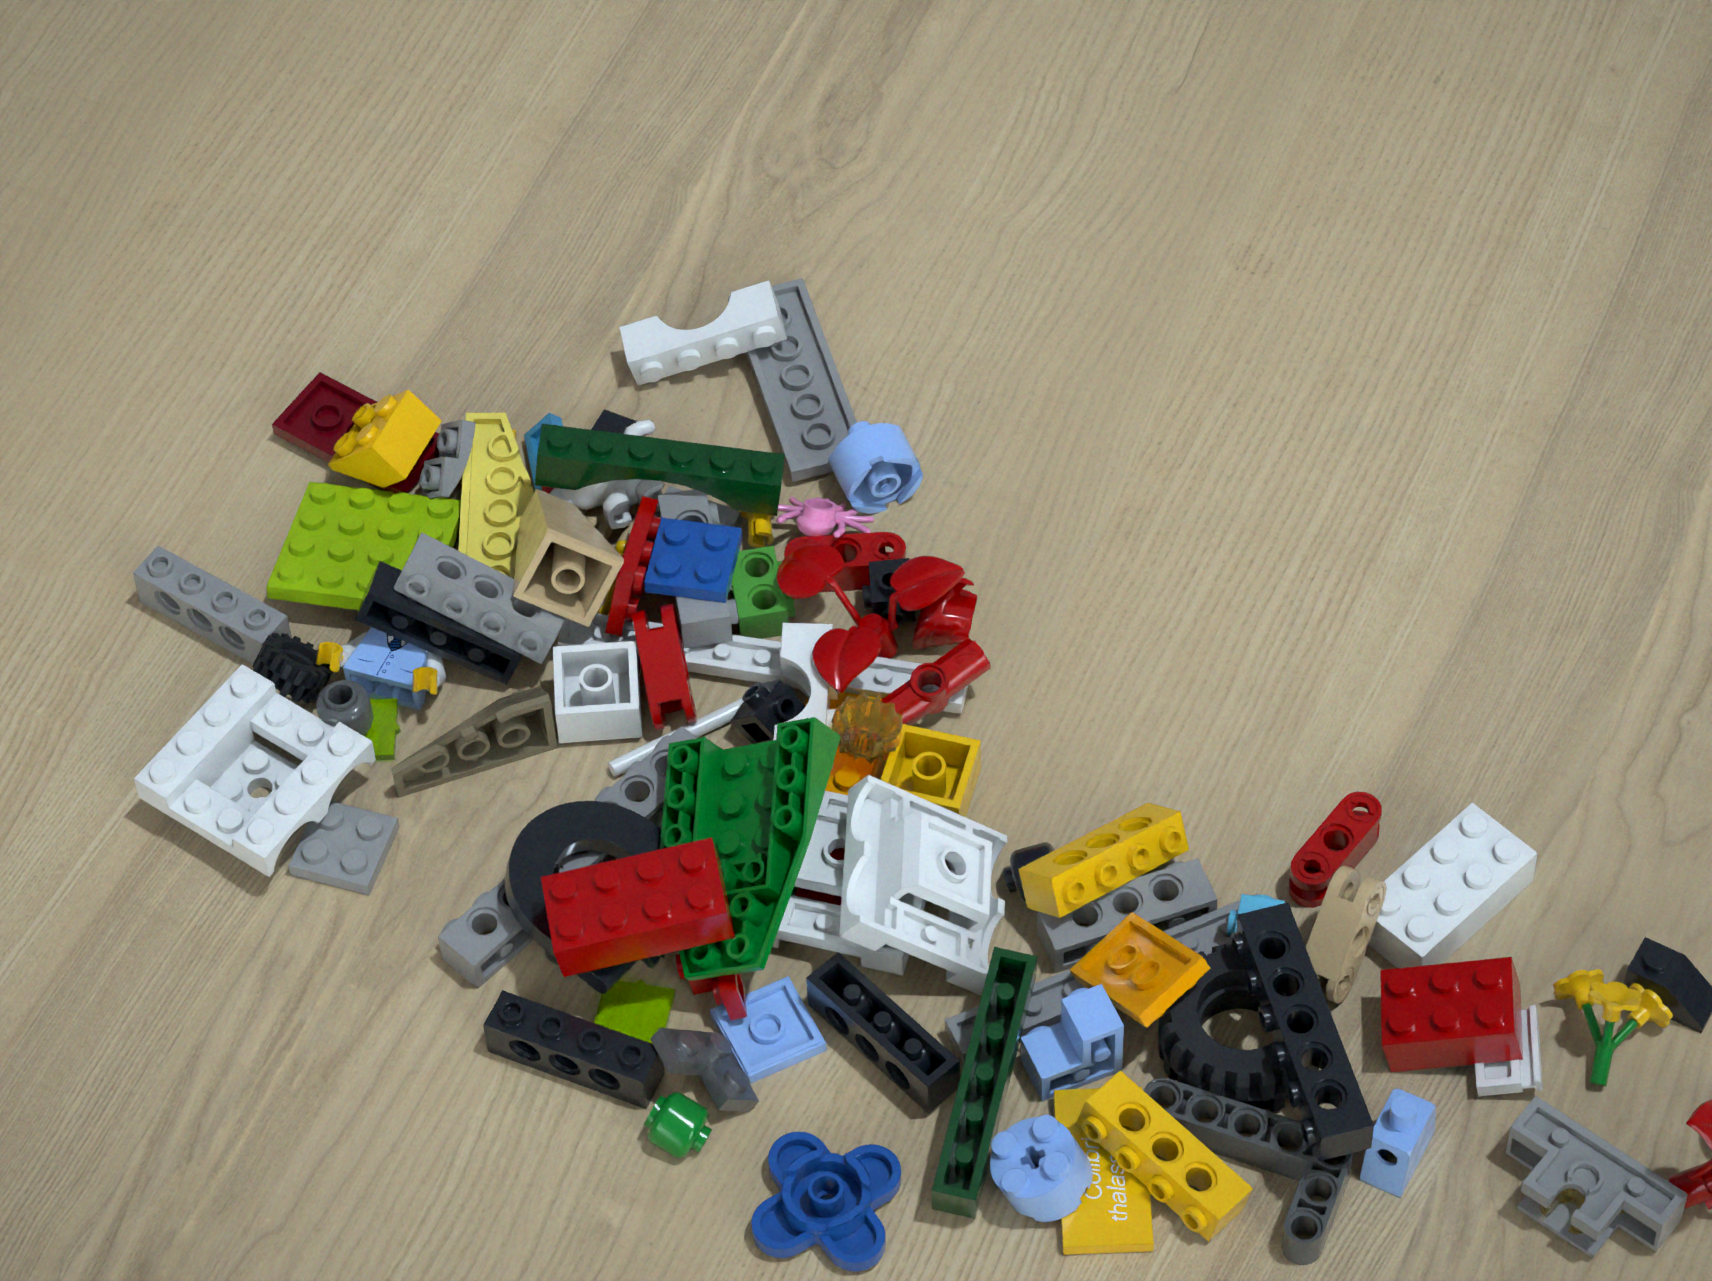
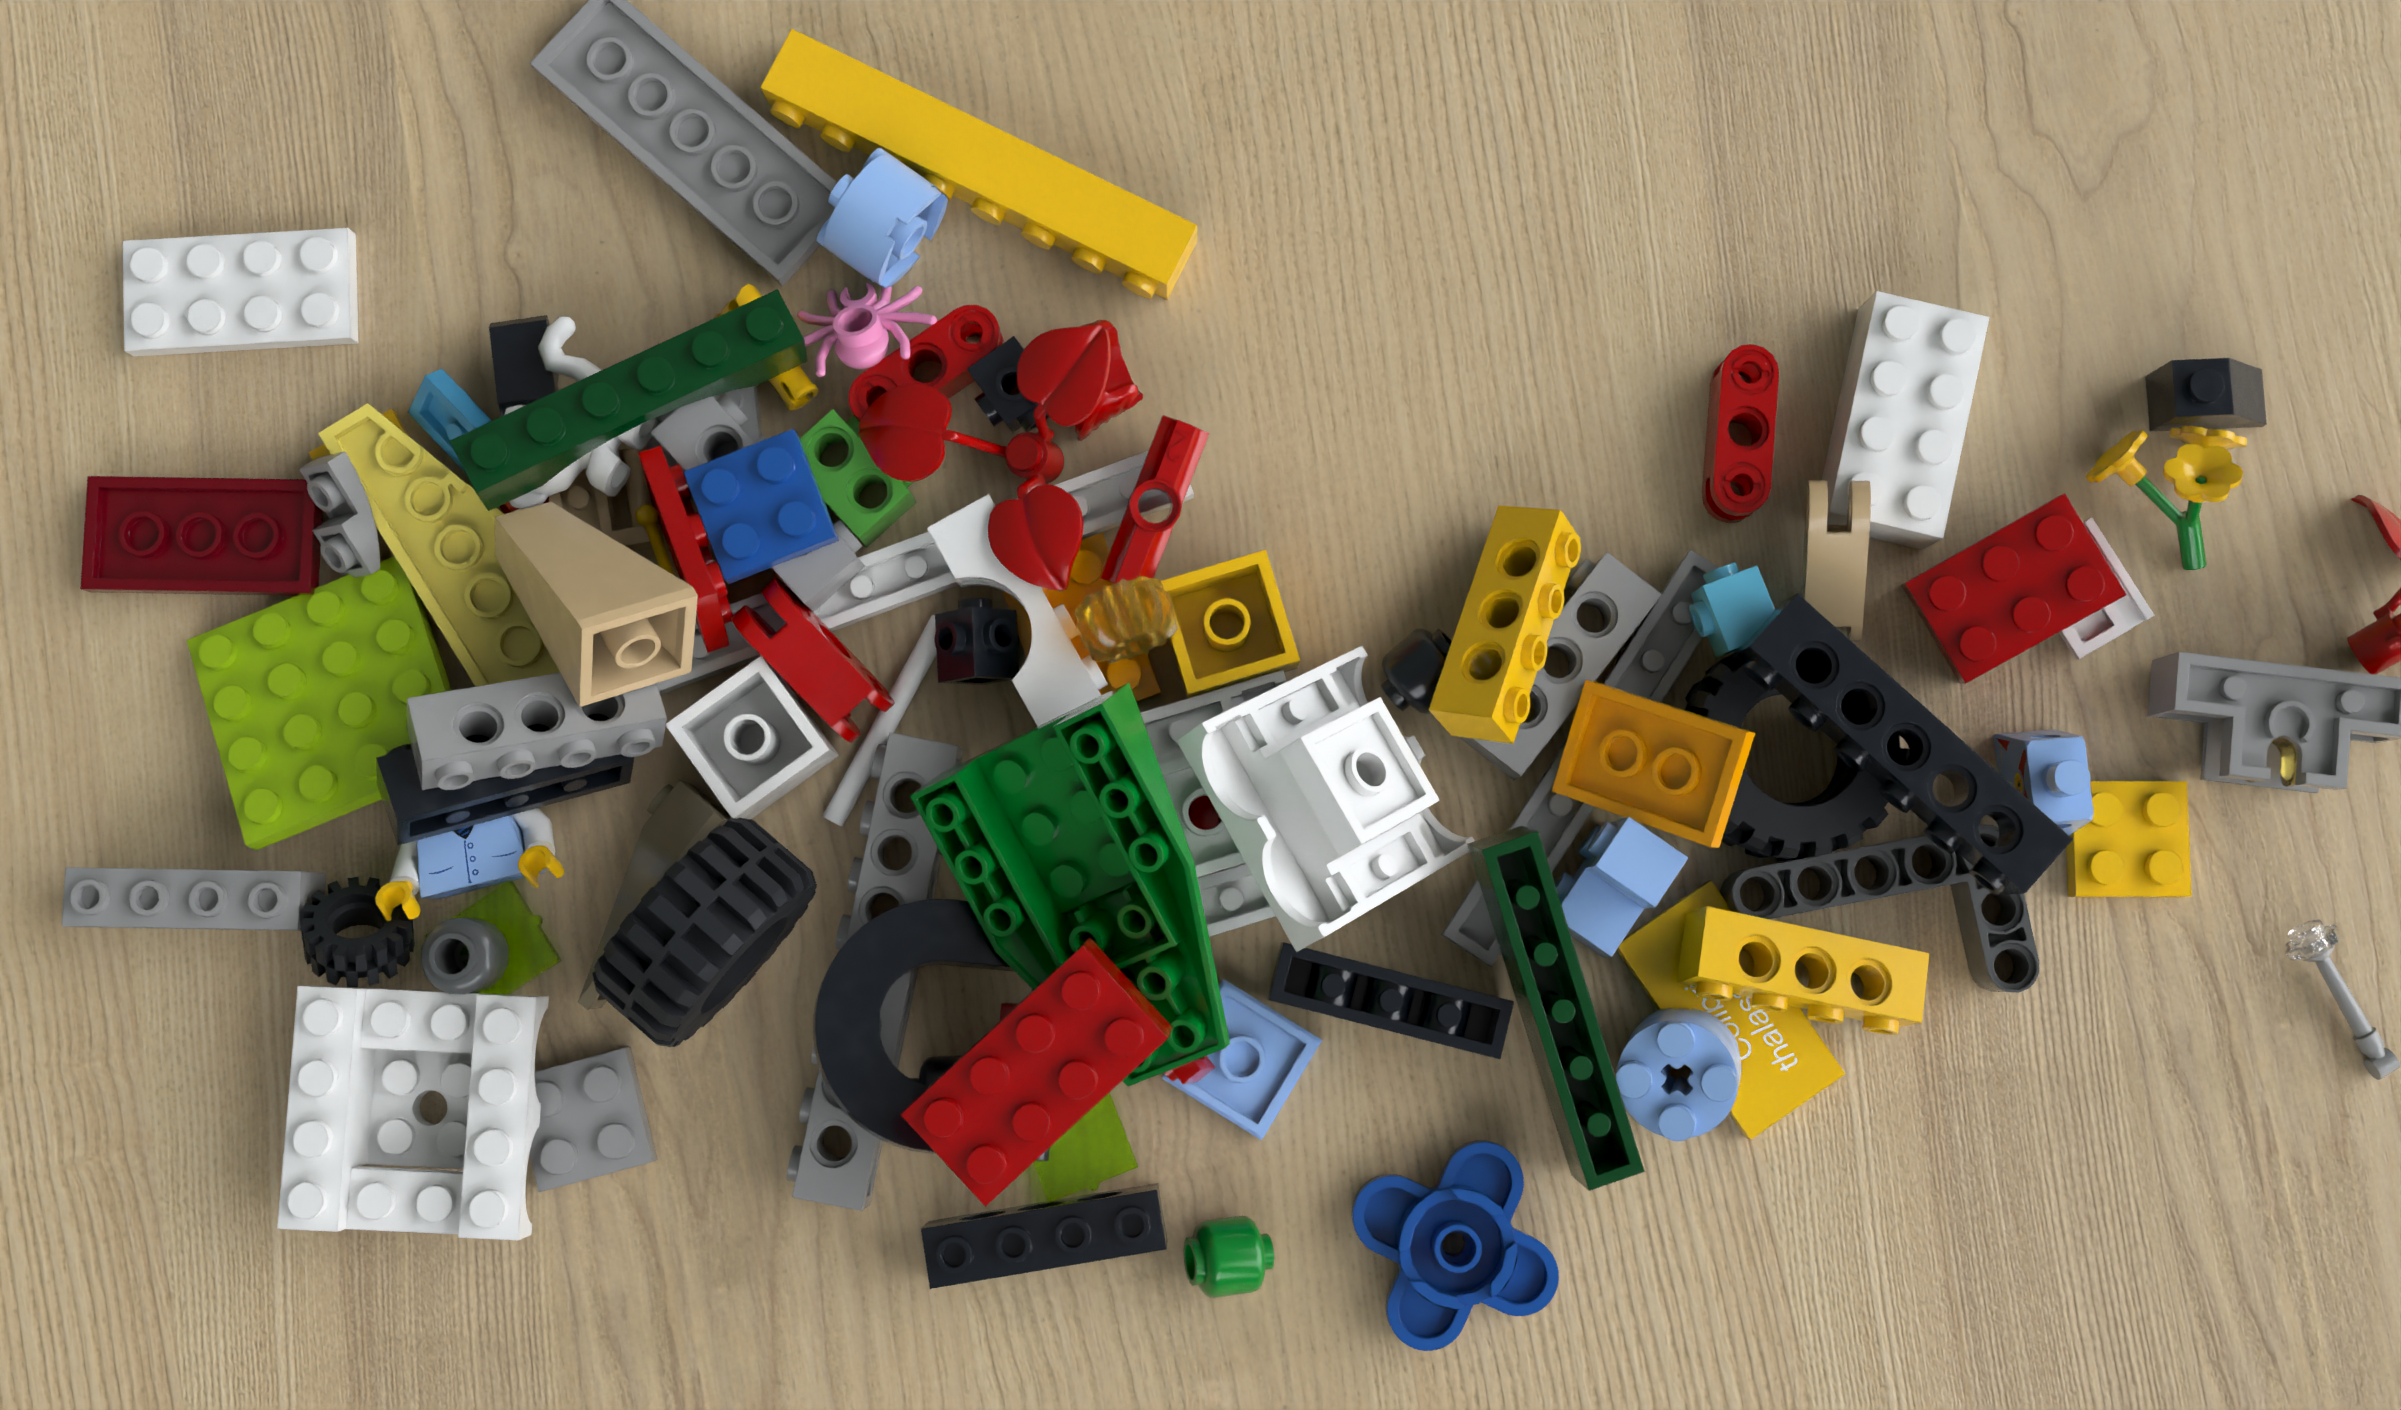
camera: 35 degrees left, 30 degrees up
yellow slope [328,389,442,488] -> none
white arch [619,280,787,386] -> none
flat silver plate [650,1028,759,1112] -> none
none -> white plate [123,228,359,357]
none -> black tyre [592,818,817,1047]
none -> yellow brick [760,29,1197,300]
none -> yellow plate [2066,781,2192,897]

